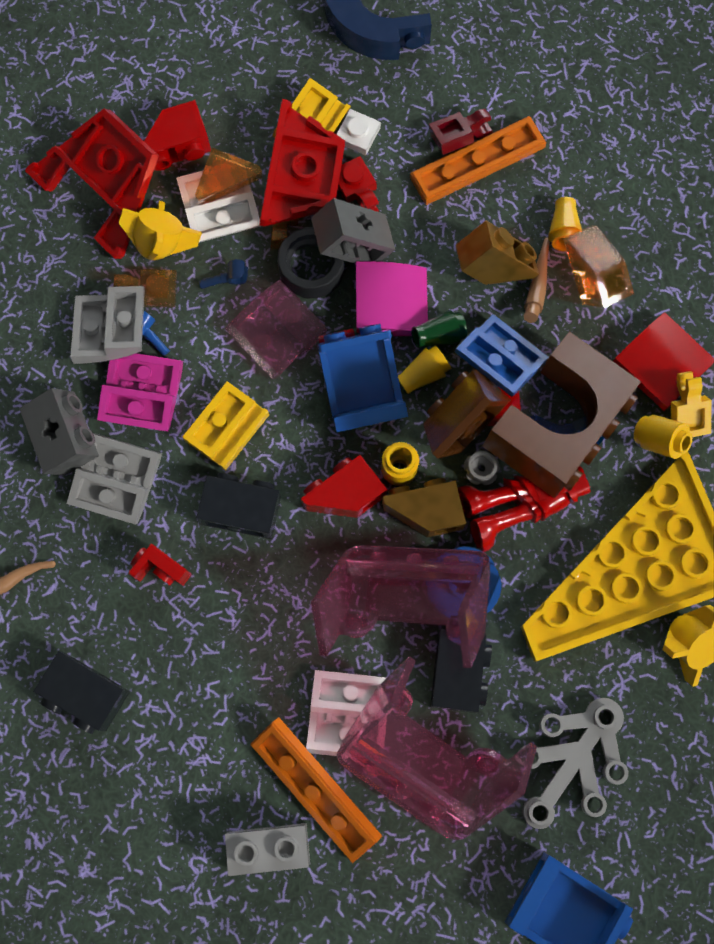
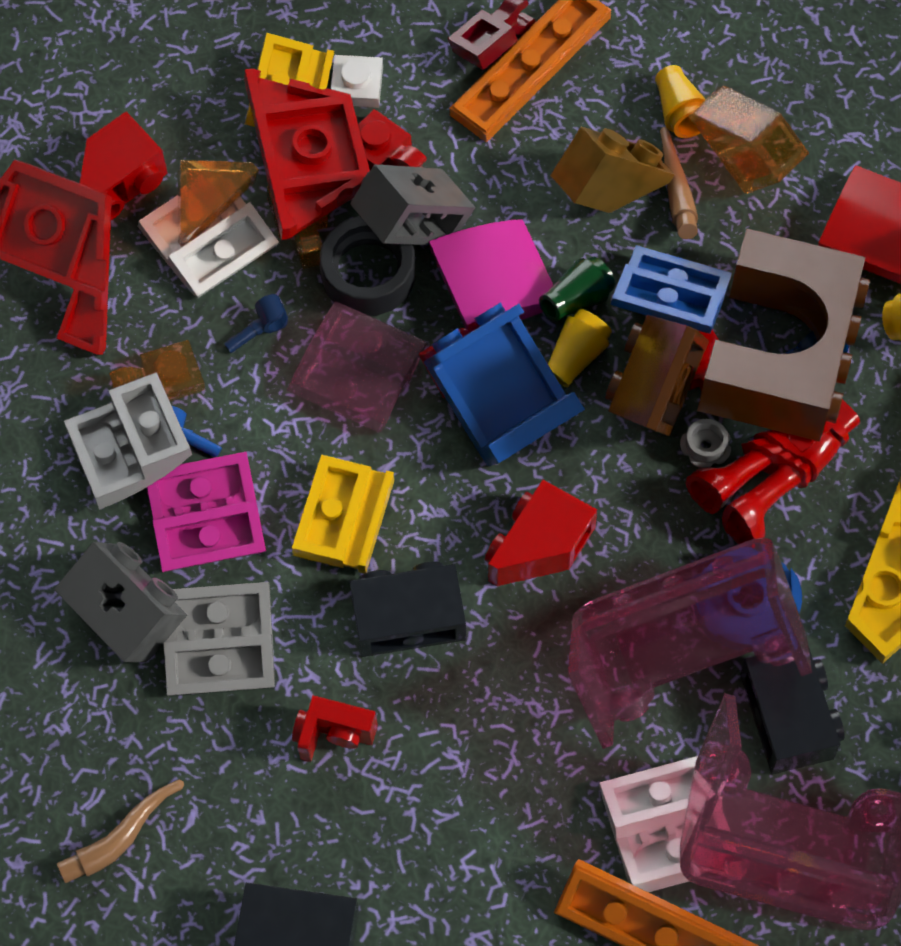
camera: 20 degrees left, 10 degrees down
yellow piece [119,200,202,260] -> none
yellow brick [381,442,419,486] -> none
pearl gold slope [382,478,466,538] -> none

